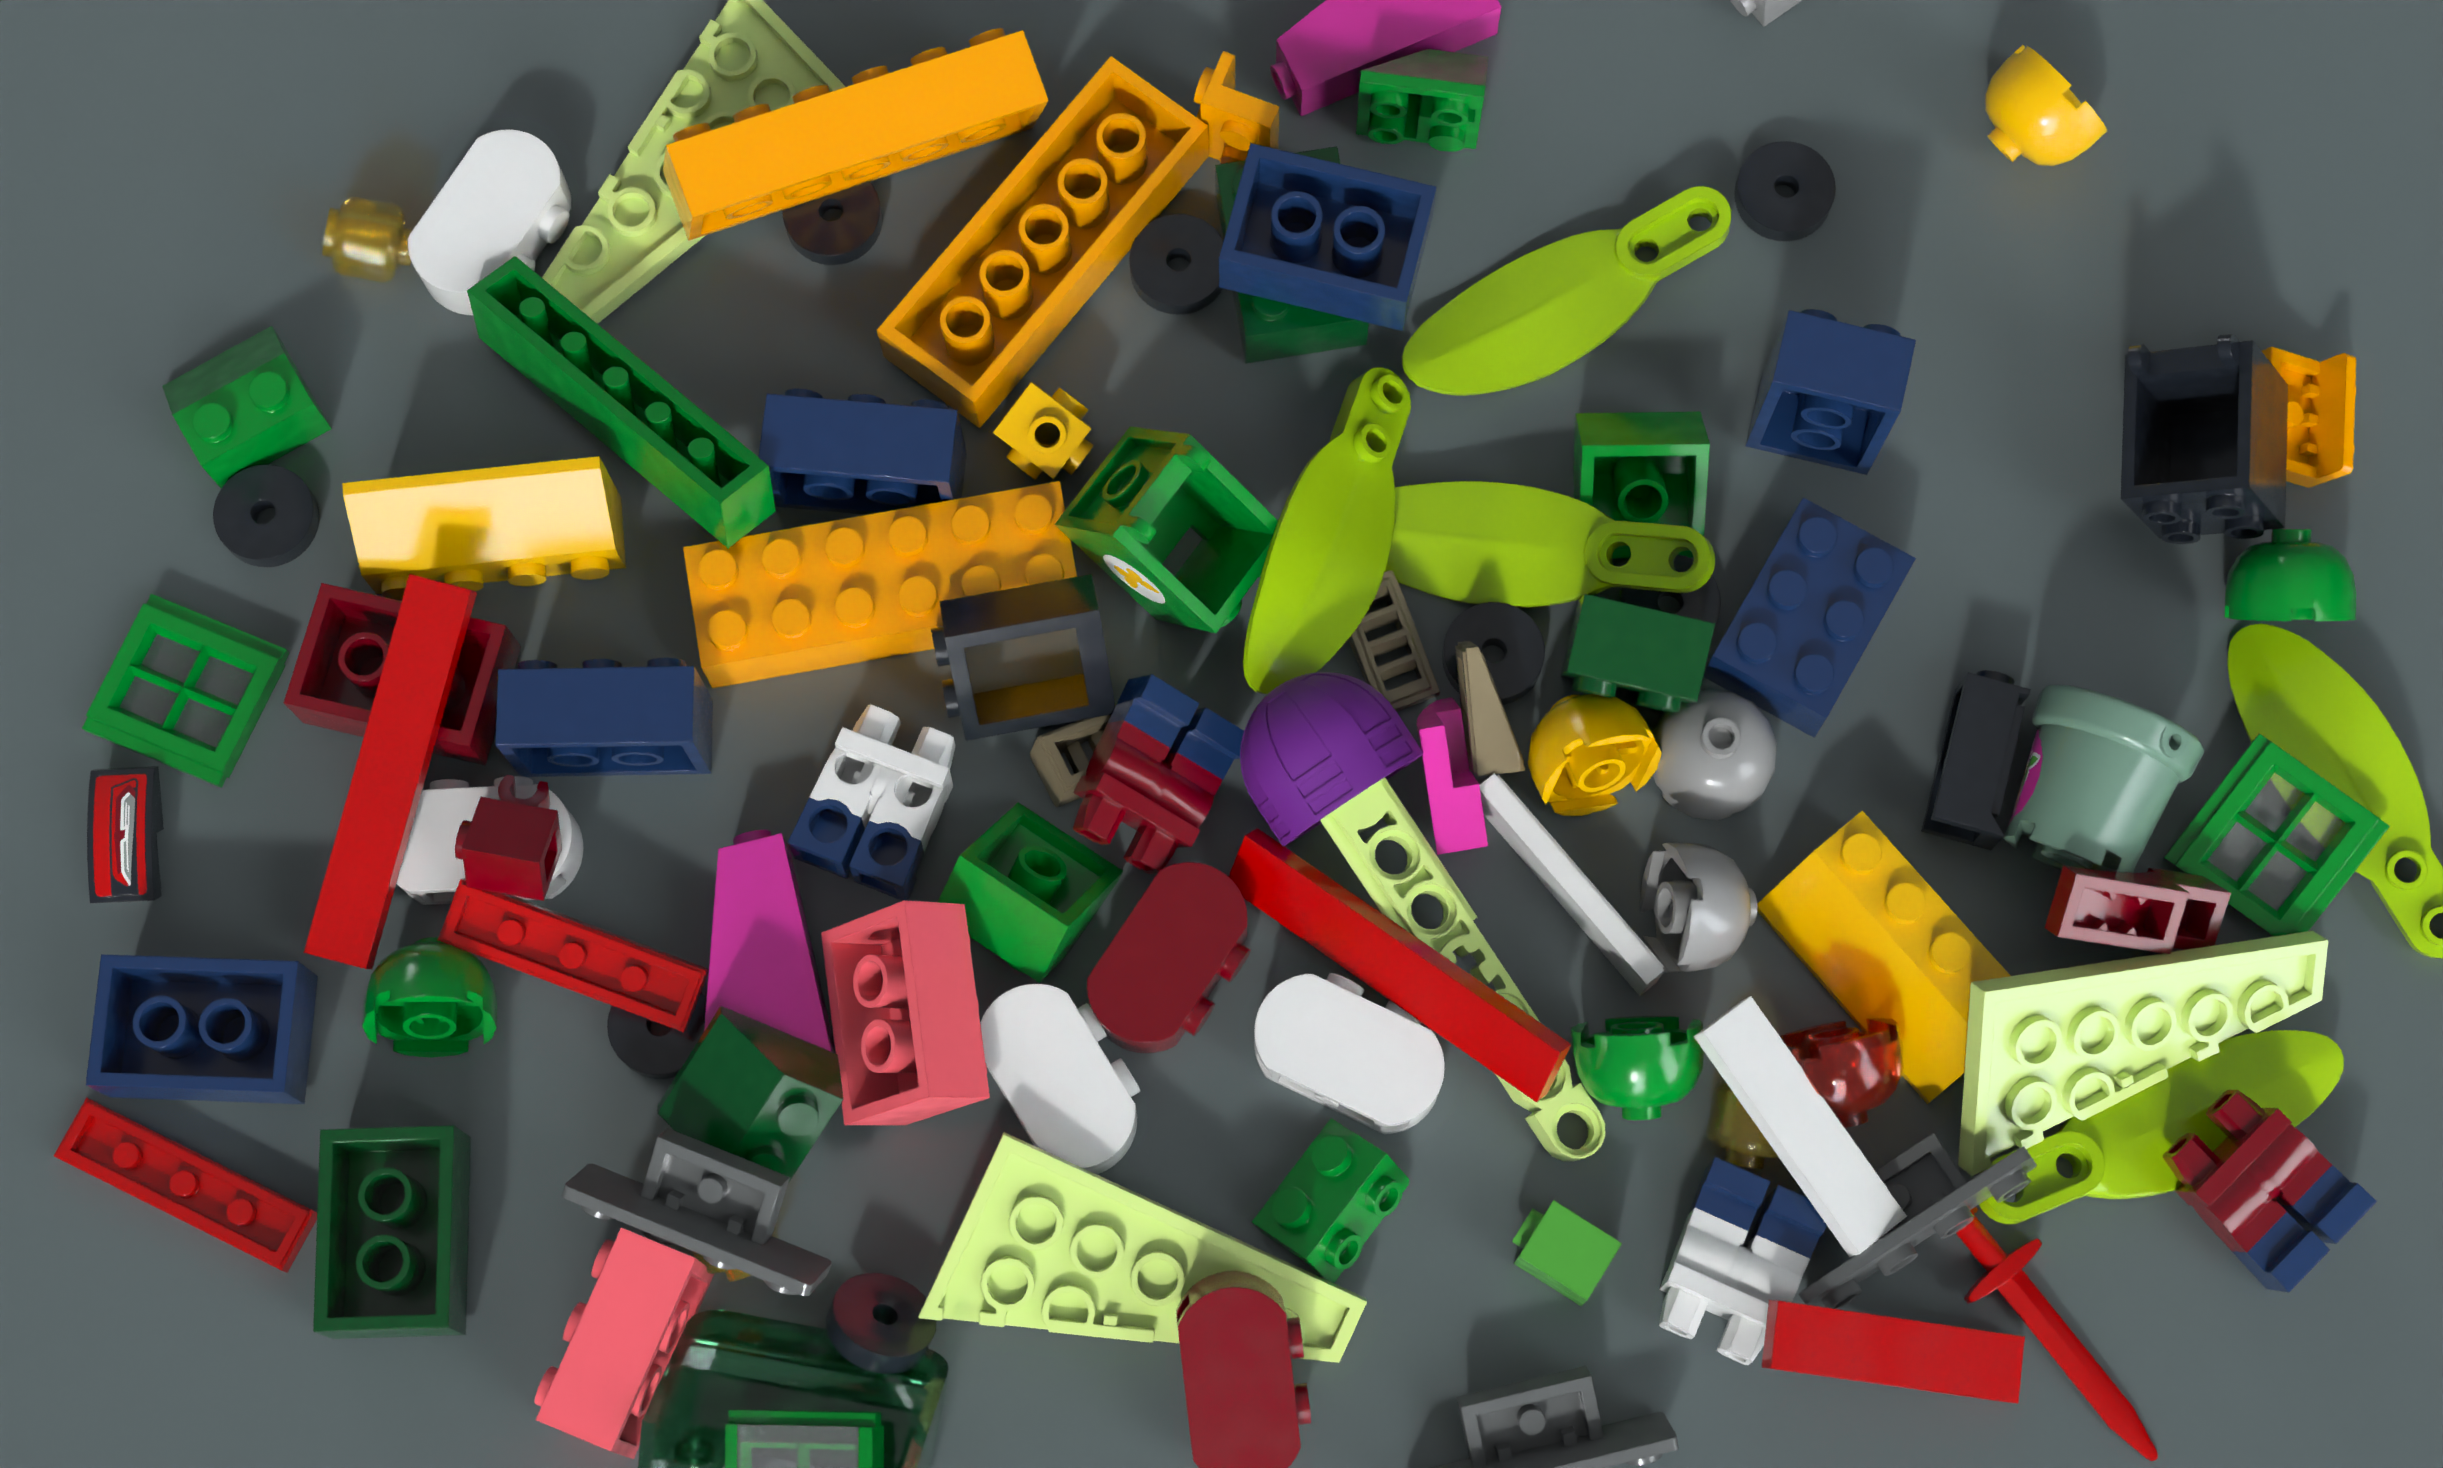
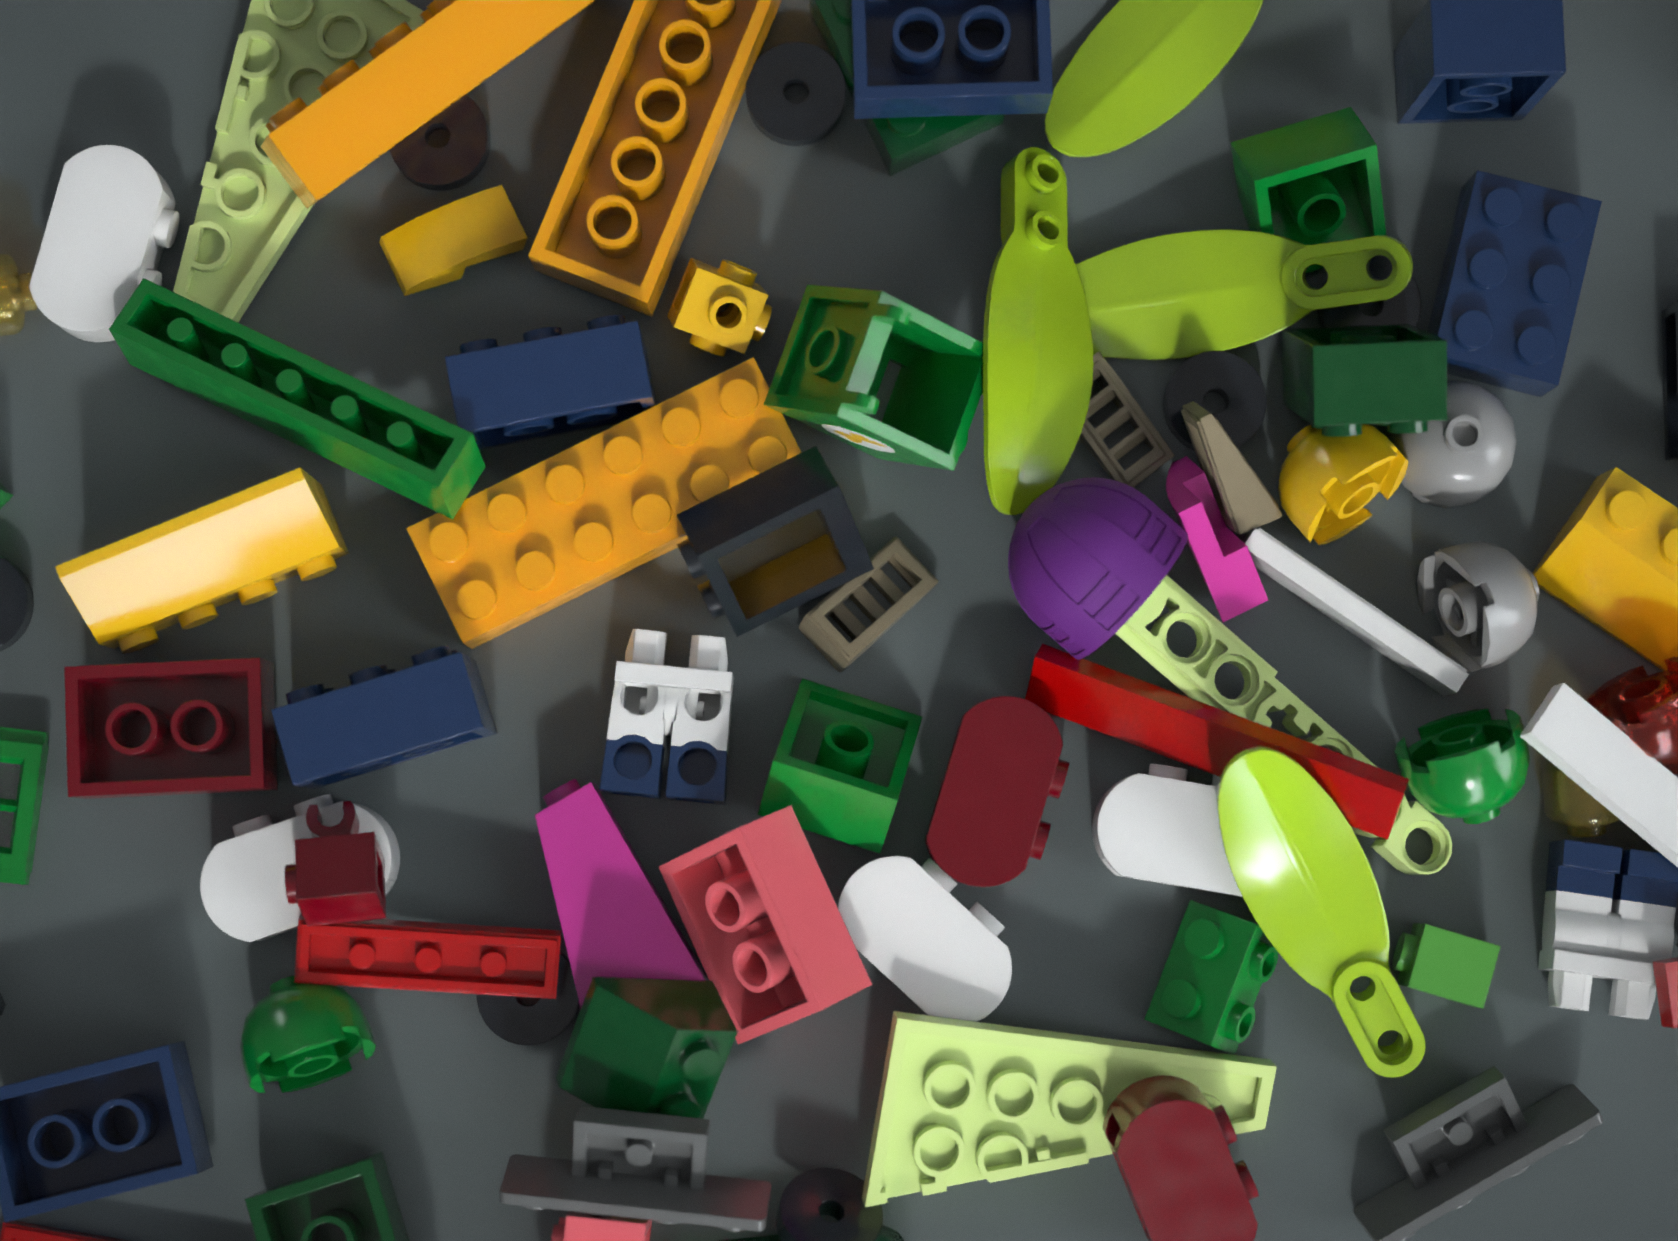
camera: 20 degrees left, 10 degrees up
red tile [303,574,477,970] -> none
dark red hips [1073,674,1244,874] -> none
none -> yellow slope [379,185,528,296]
none -> lime plant [1217,746,1426,1078]

